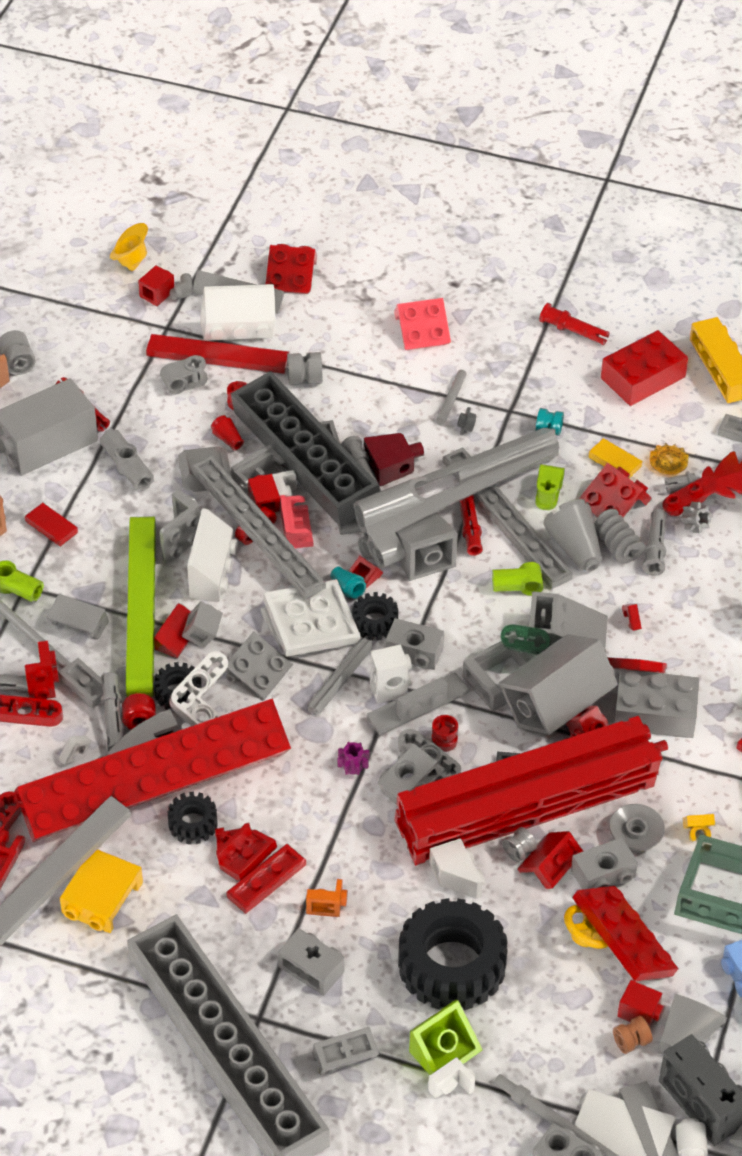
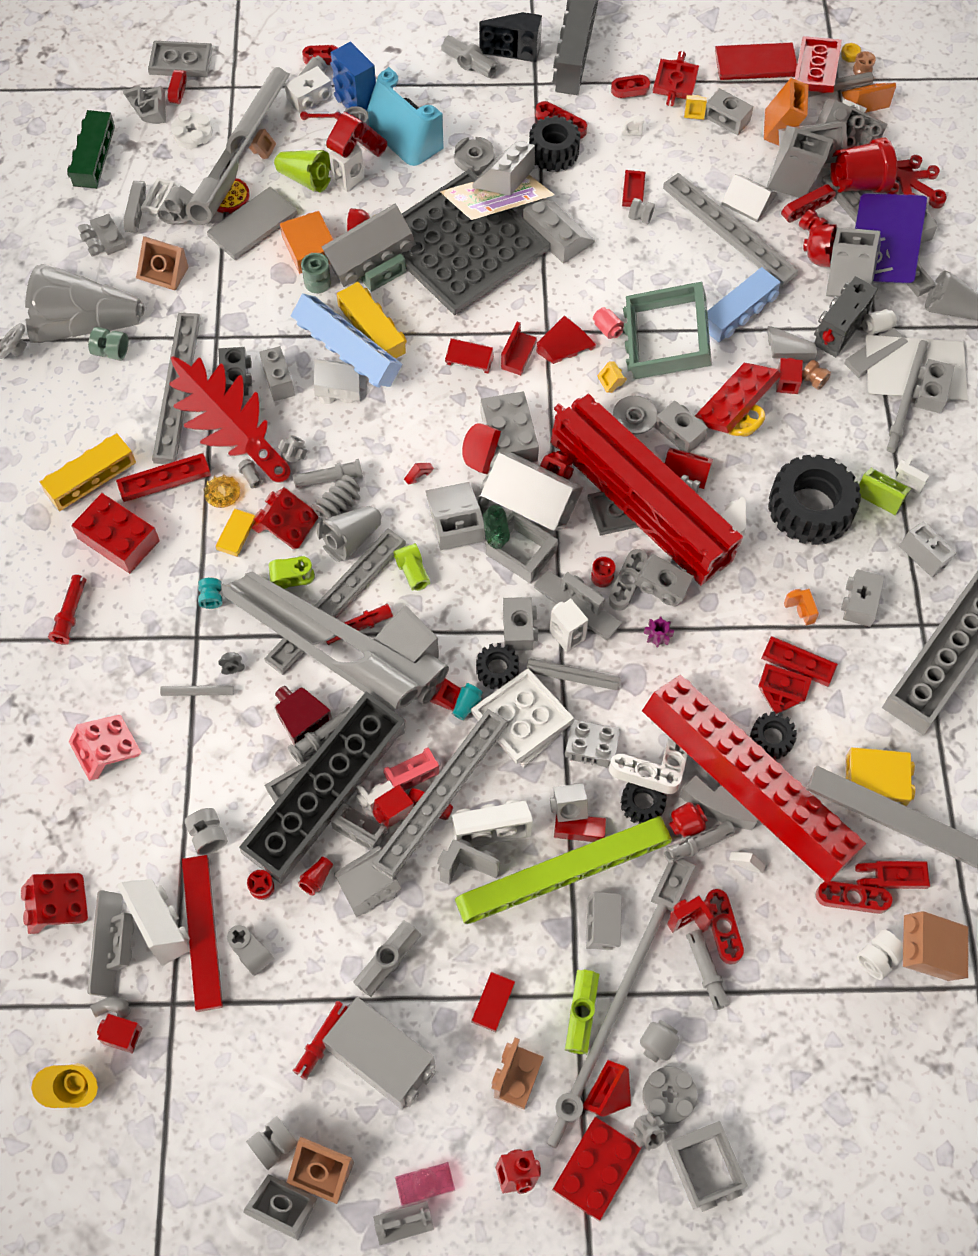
camera: 110 degrees left, 15 degrees up
none -> red plate [116,453,211,503]

